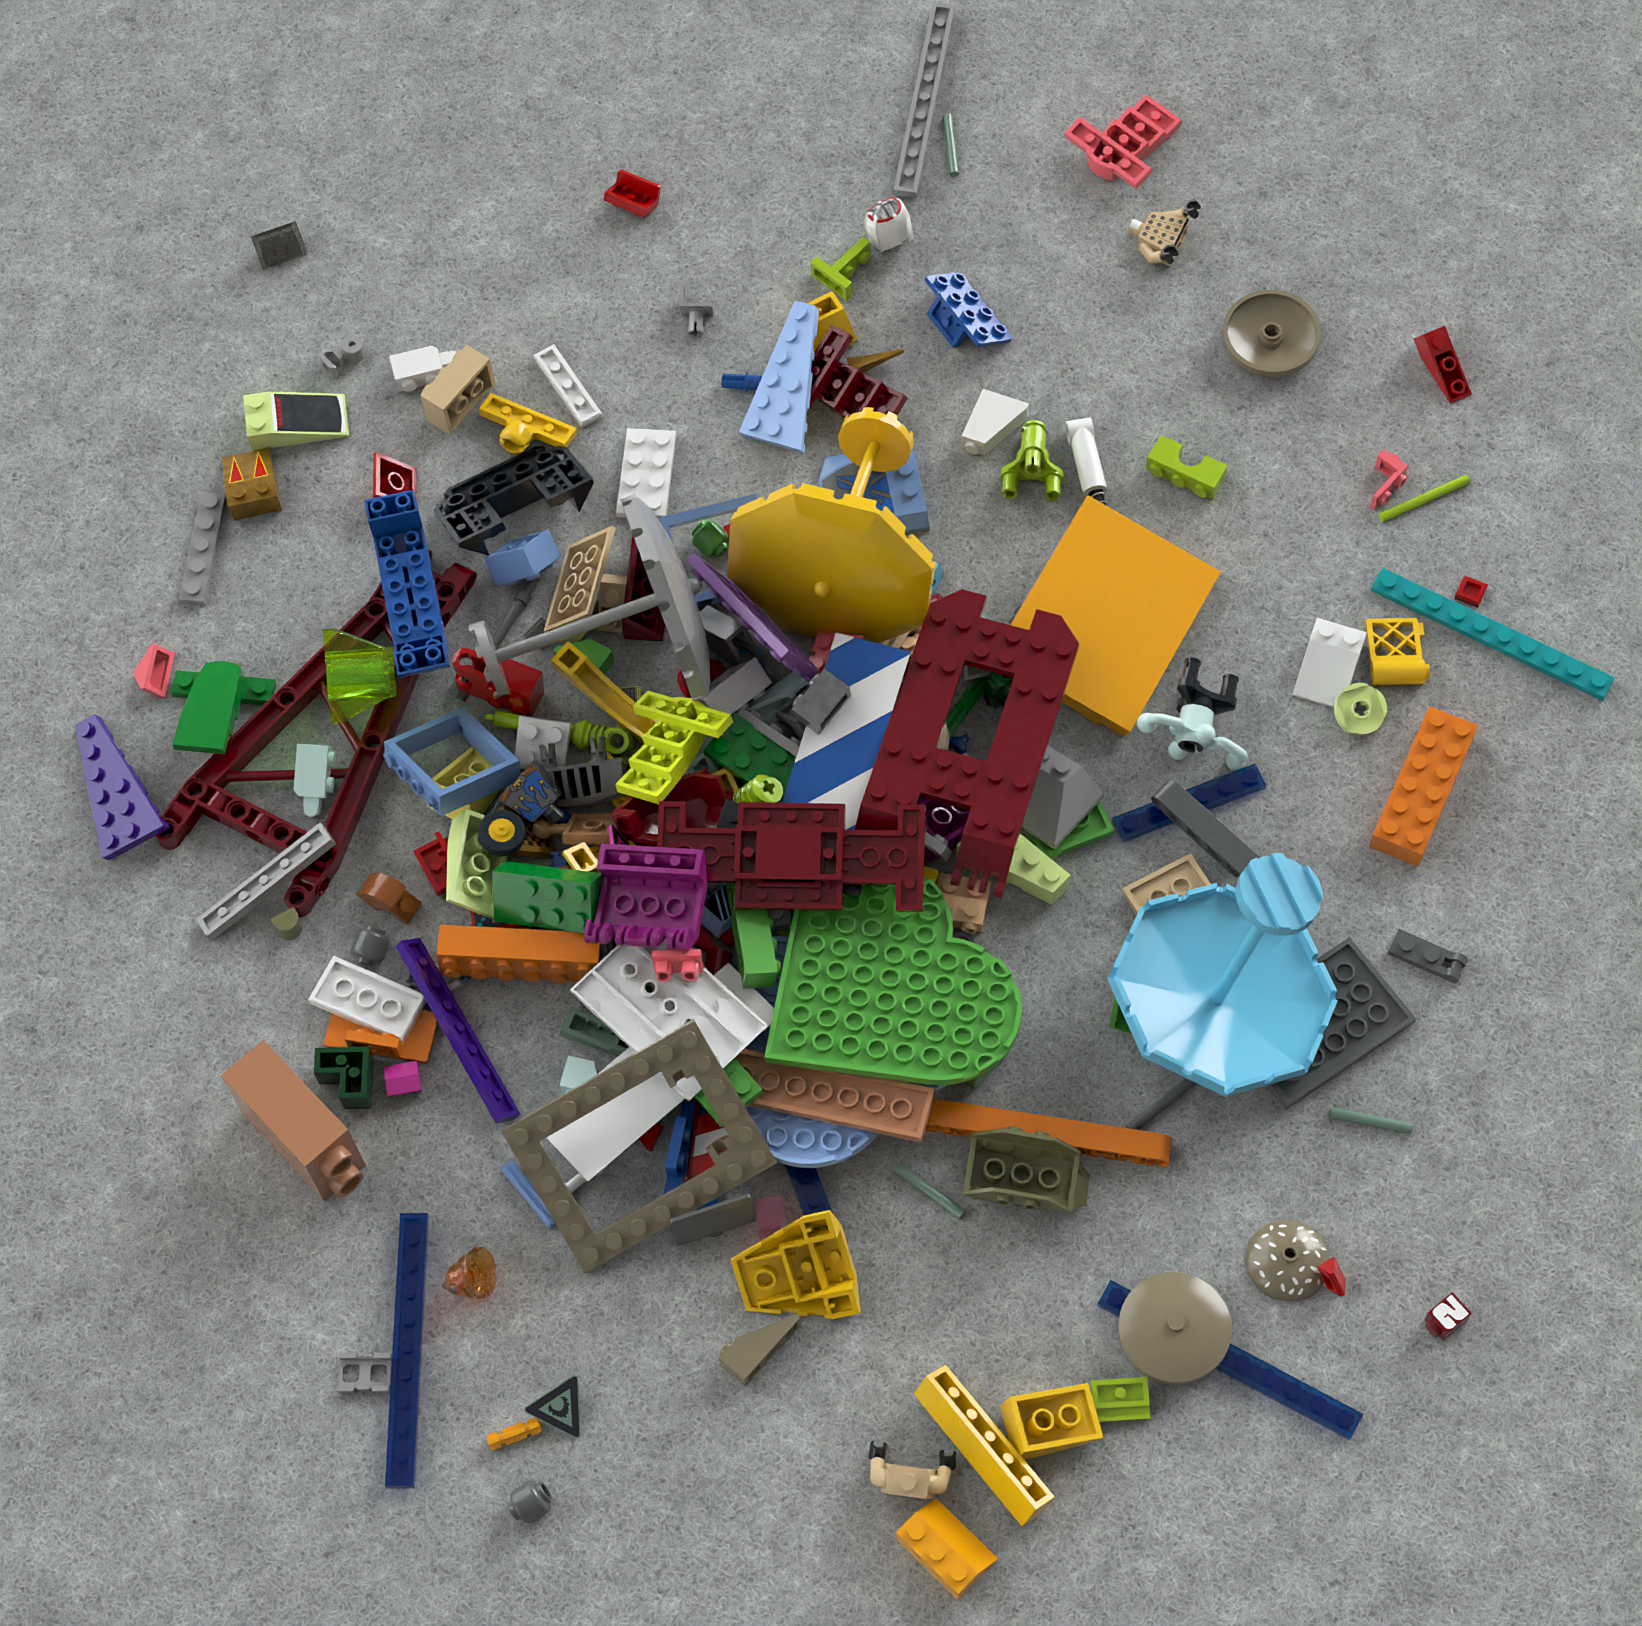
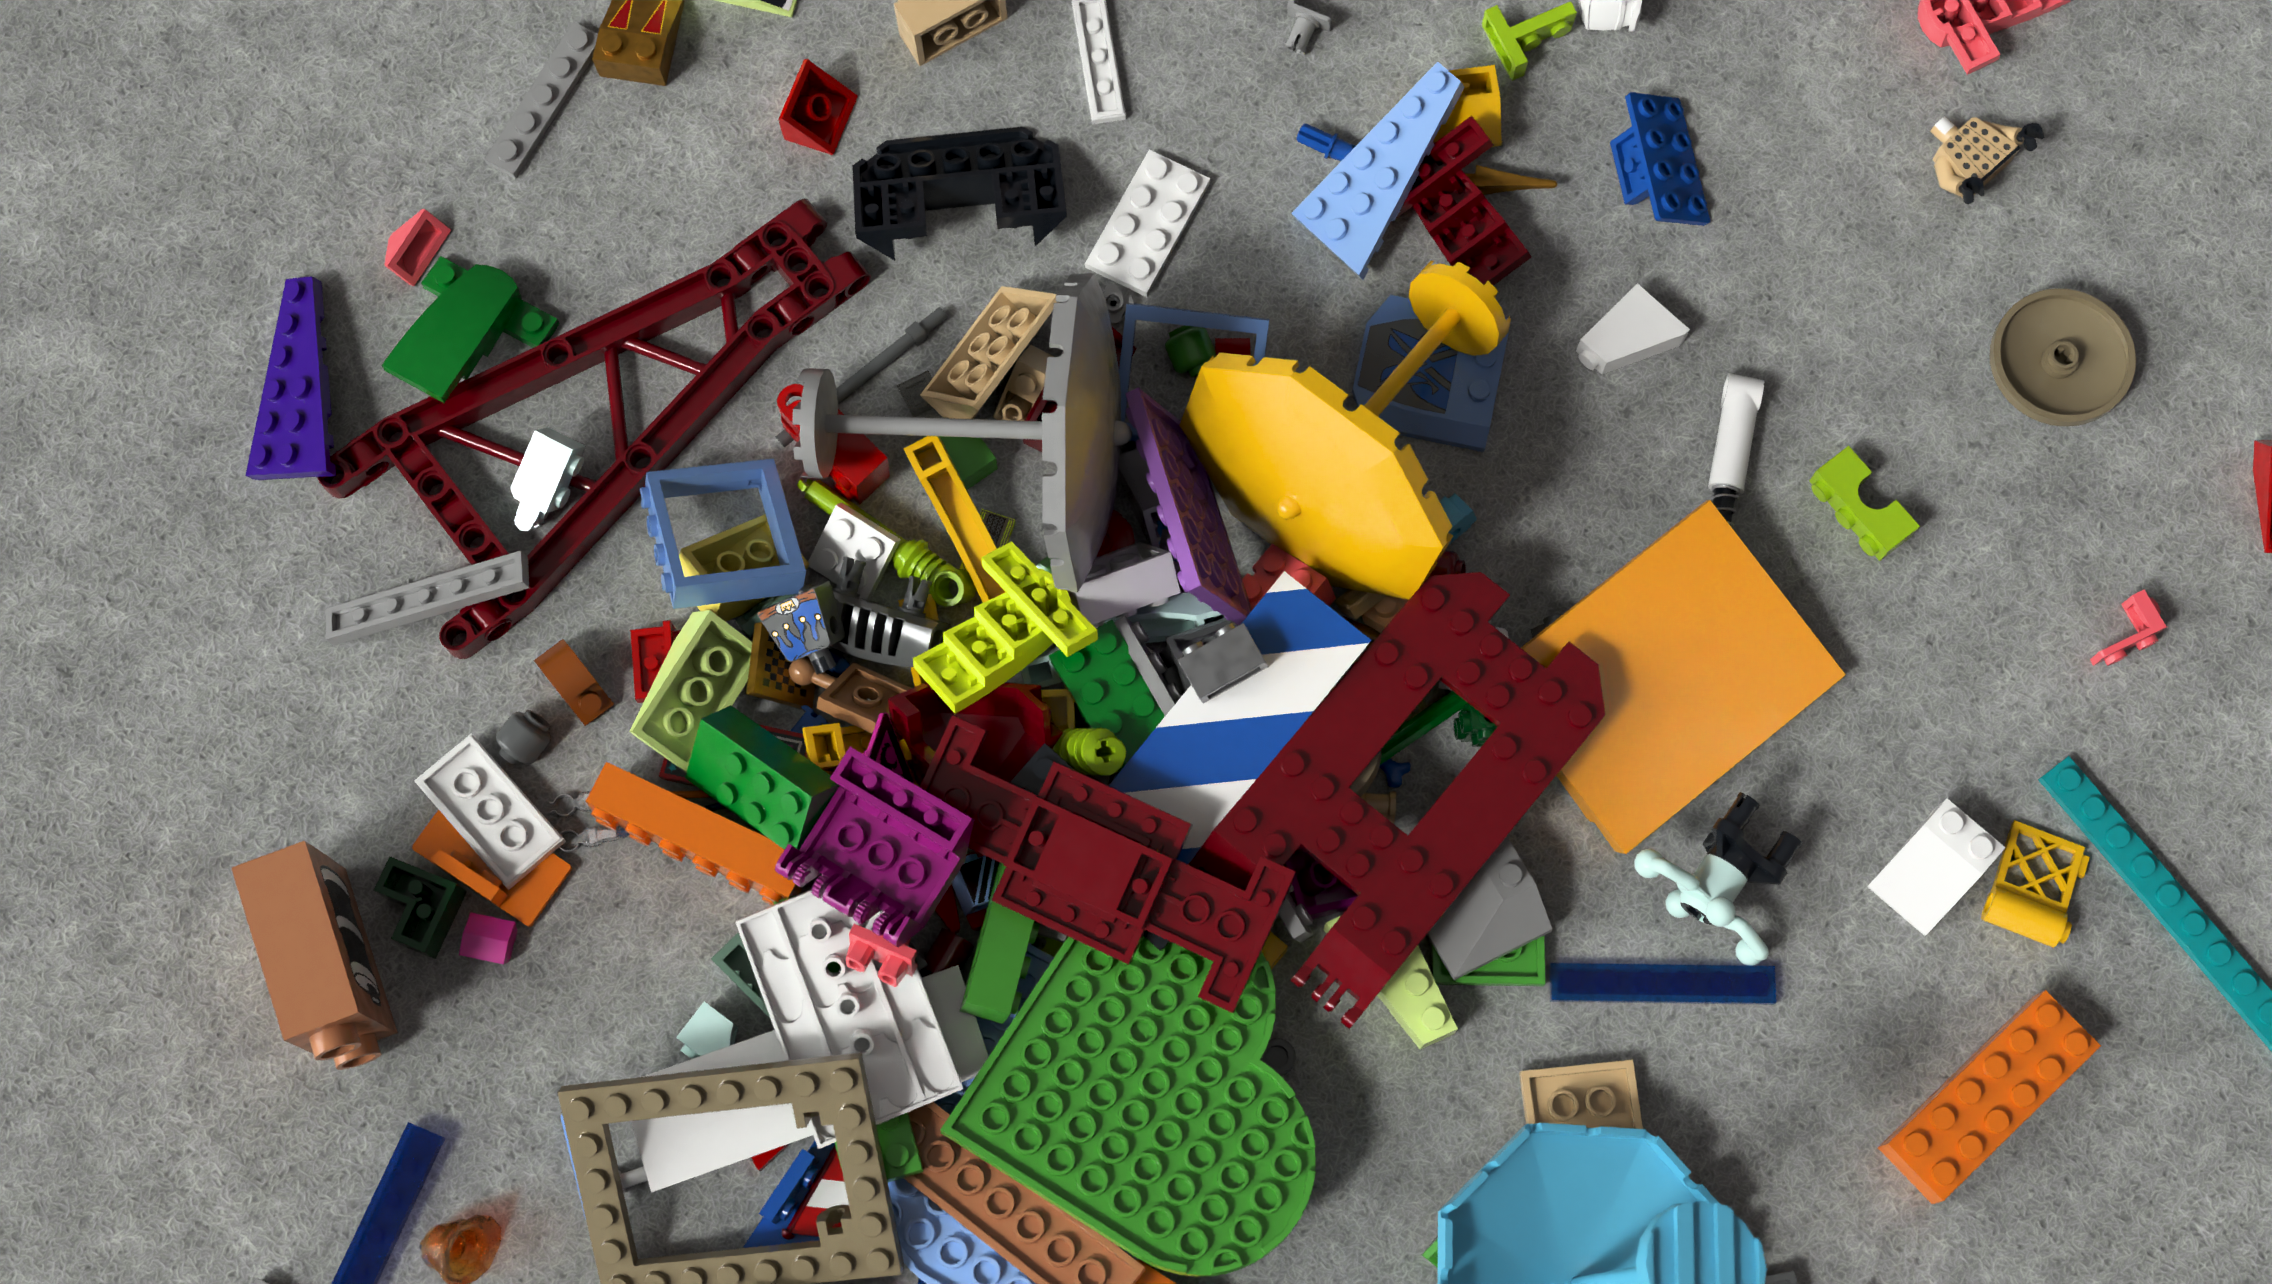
camera: 20 degrees right, 10 degrees up
olive brick [271,907,303,940] -> none
clear neon green brick [323,628,397,724] -> none
blue slope [364,490,450,678] -> none
dark purple plate [395,938,520,1124] -> none
black wheel [478,810,526,857] -> none
yellow plate [479,393,577,455] -> none
medium blue slope [484,529,561,586] -> none
light nougat plate [937,873,991,934] -> none
lime wheel [1000,420,1063,502] -> none
dark grey beam [1151,779,1260,877] -> none
yellowish green plate [1334,683,1387,736] -> none
lime bar [1378,475,1470,523] -> none
red tile [1454,575,1488,608] -> none

